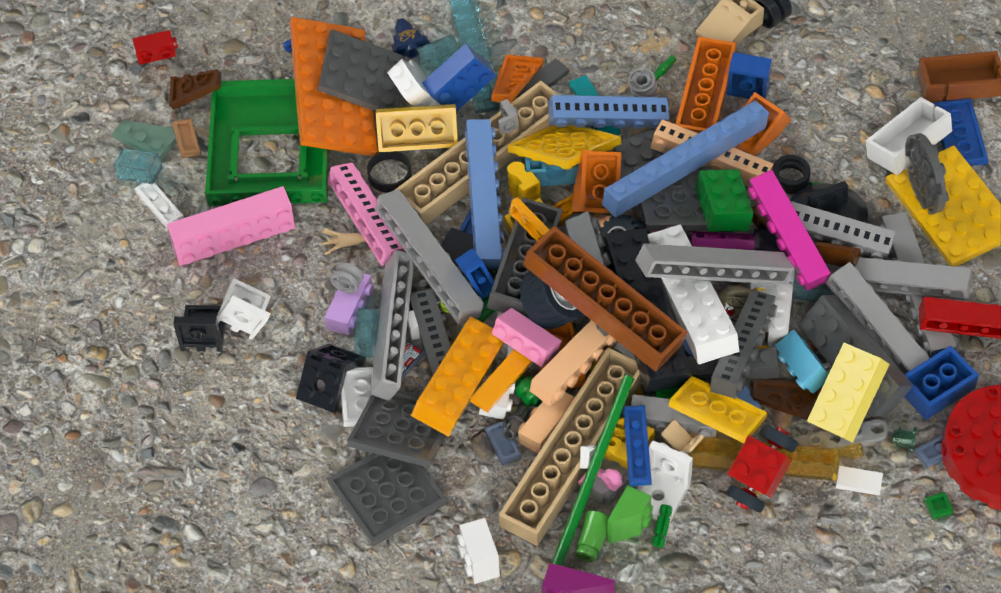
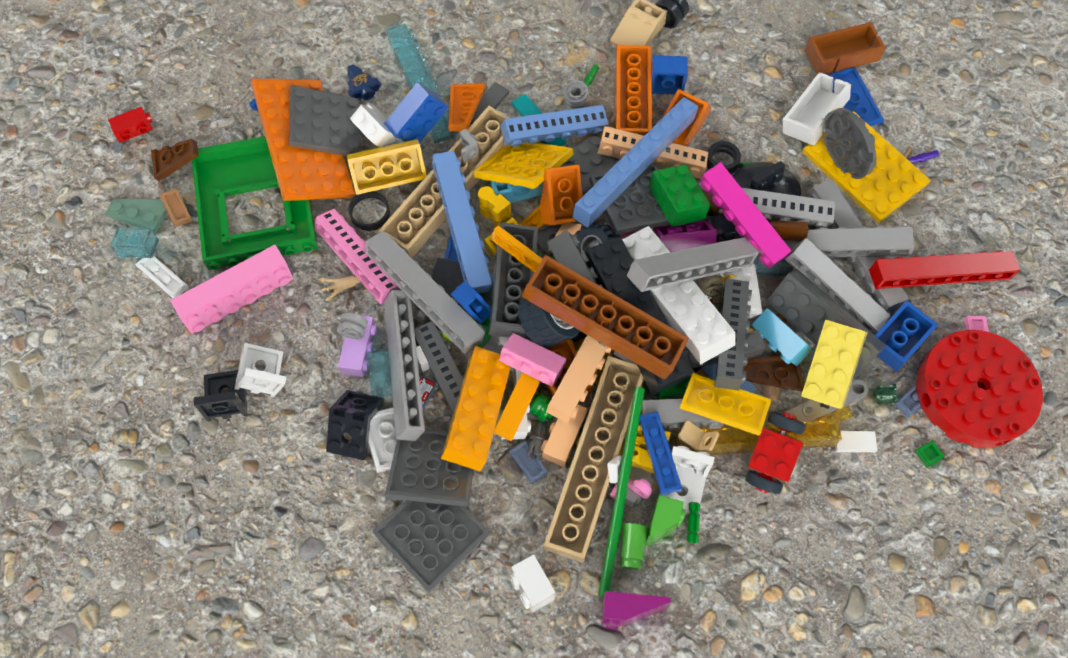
camera: 15 degrees left, 10 degrees up
clear light blue brick [417,34,460,76] -> none

